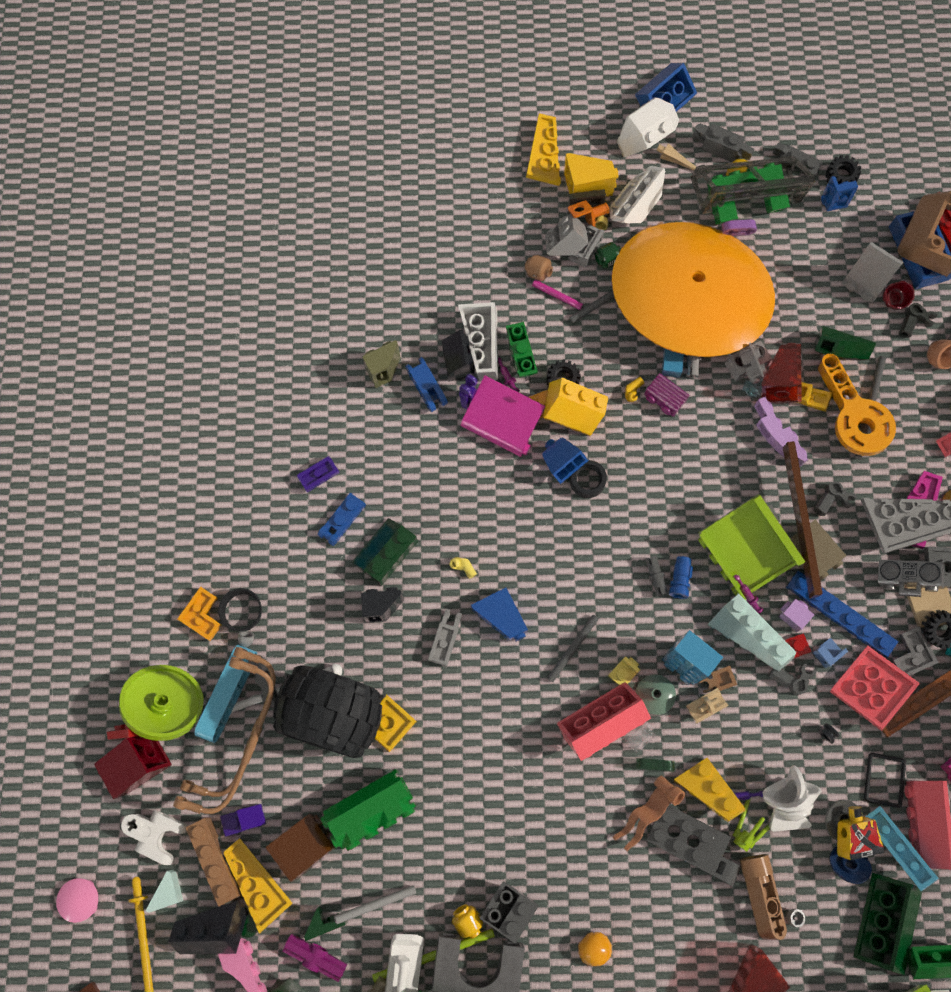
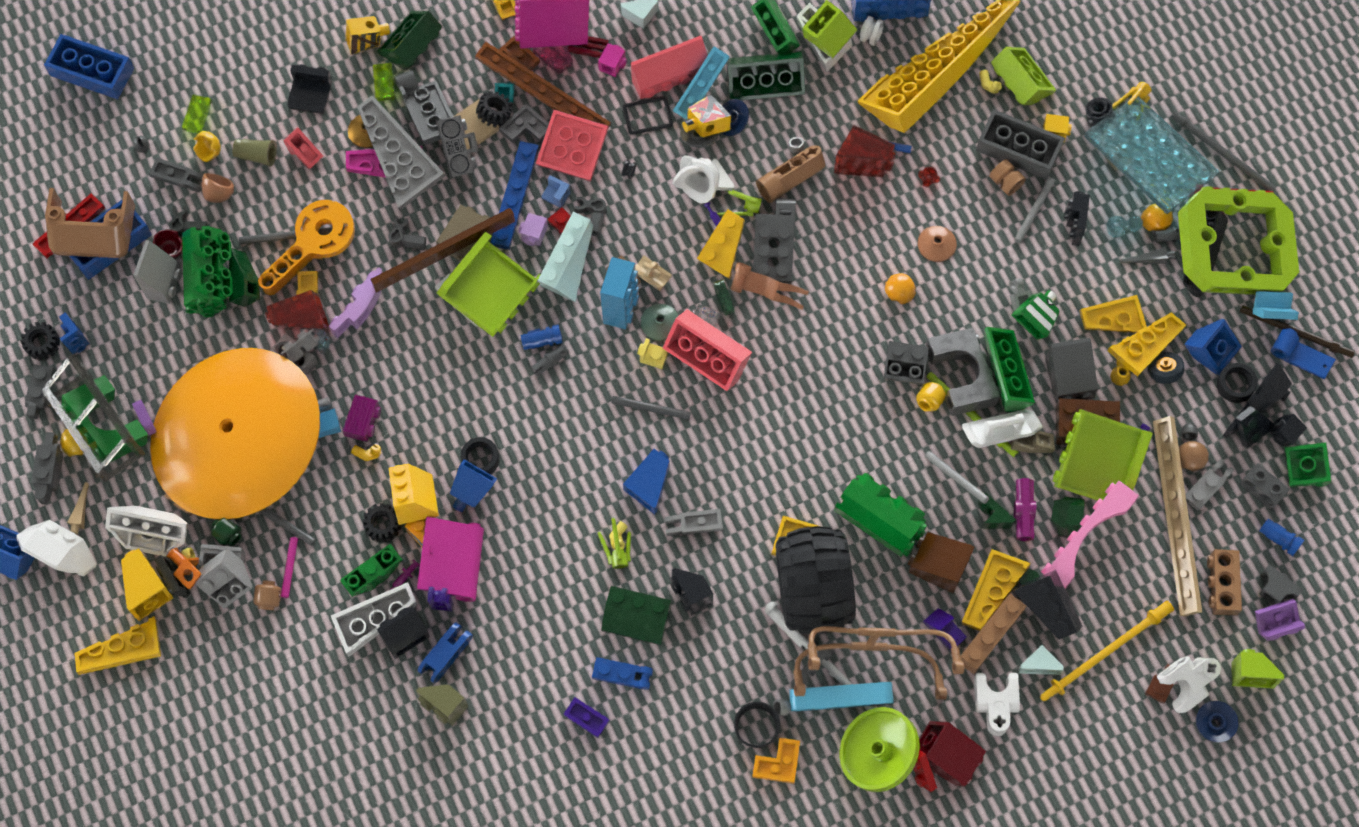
camera: 115 degrees left, 5 degrees down
bright pink dish [56,878,98,923] -> none
magenta piece [733,575,763,614] -> none
none -> green brick [182,226,233,318]
none -> lime plant [597,518,631,569]

